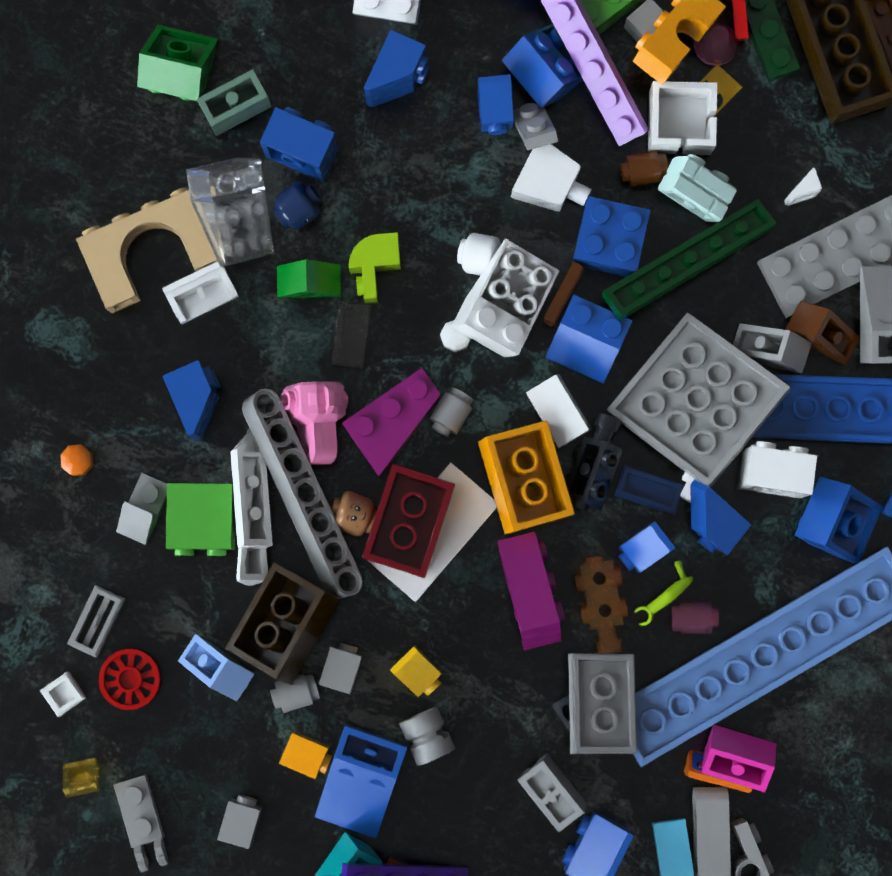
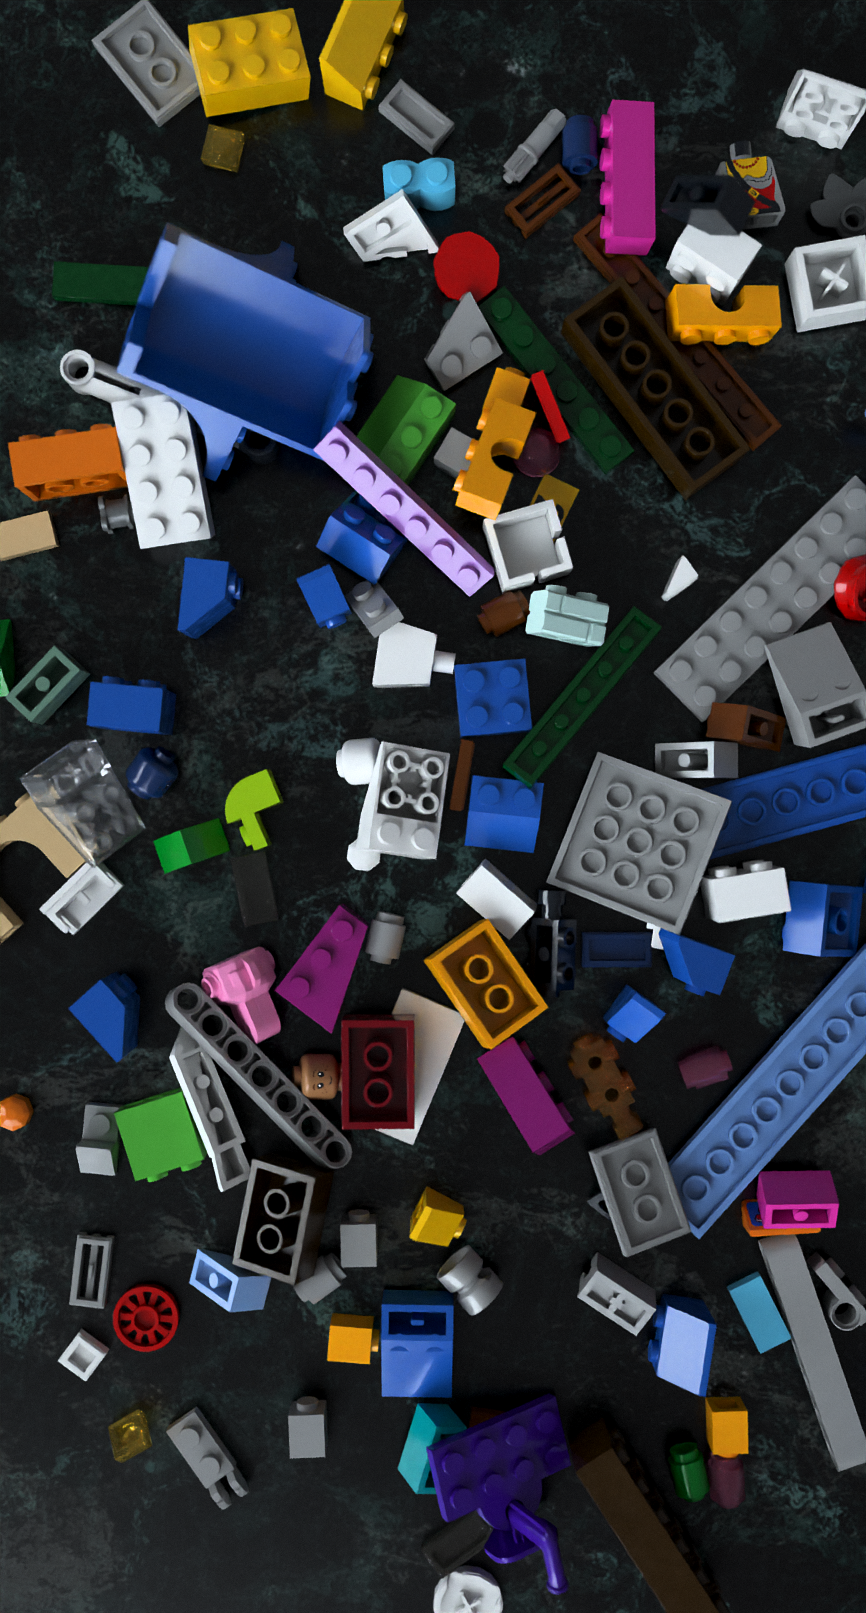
camera: 20 degrees left, 5 degrees up
lime piece [634,560,693,626] -> none

